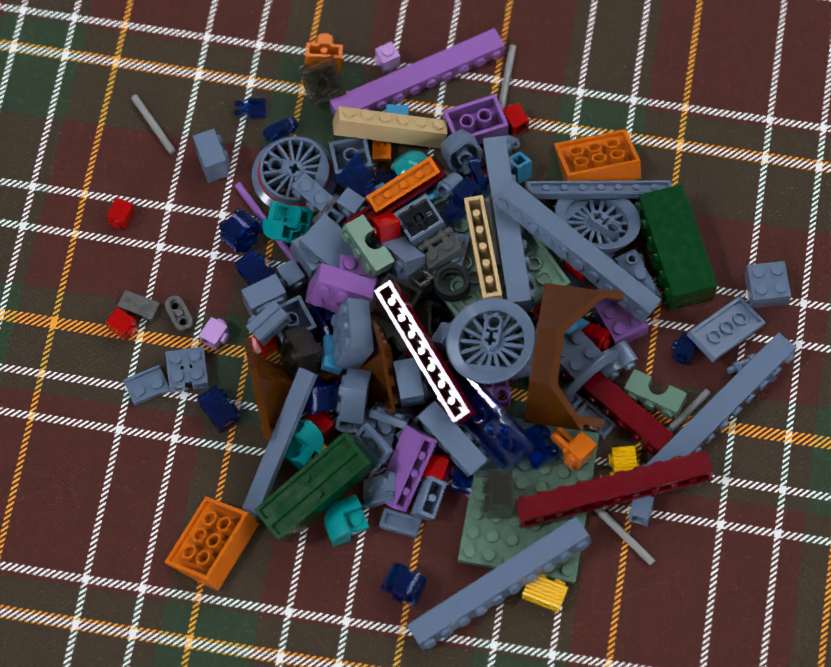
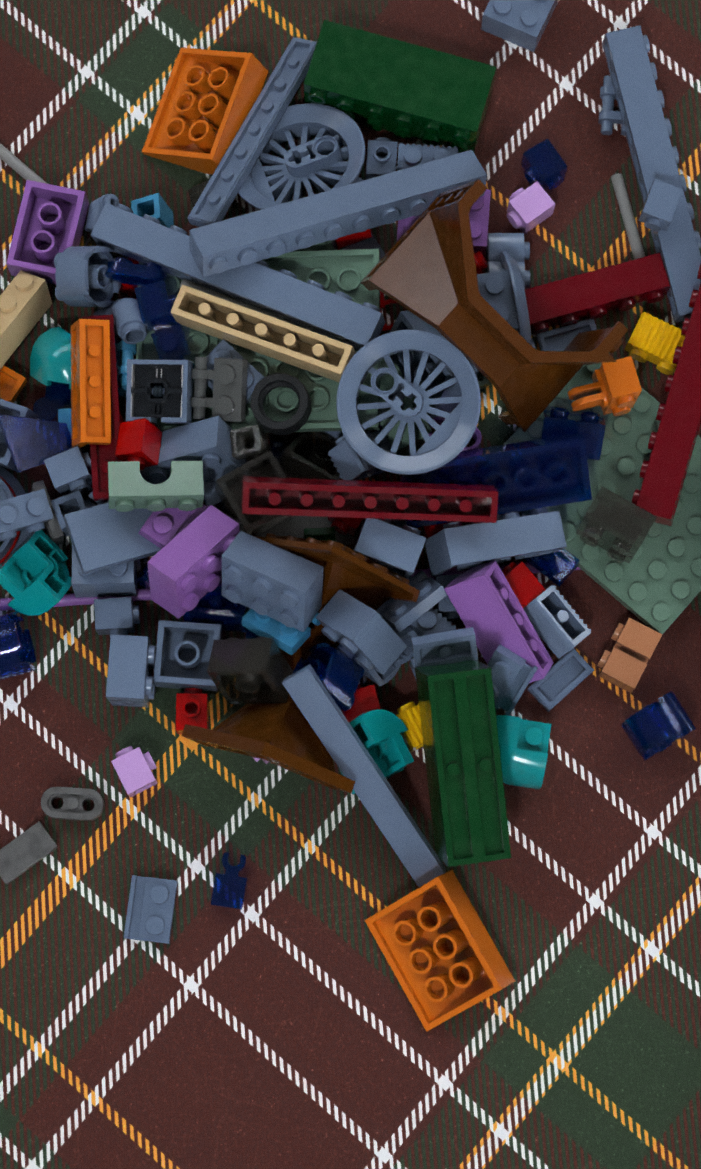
camera: 60 degrees left, 10 degrees up
red brick [106,307,137,341] -> none
sand blue piece [165,347,209,393] -> none
clear blue brick [197,385,240,433] -> none
clear blue brick [234,249,277,286] -> none
sand blue brick [246,300,292,346] -> none
red brick [502,103,529,136] -> none
sand green arch [624,369,687,419] -> none
sand blue tile [687,296,766,362] -> none
none -> clear blue plate [211,852,247,910]
none -> lavender brick [507,181,555,234]
none -> nougat piece [597,617,663,693]
none -> sand blue brick [638,179,683,231]

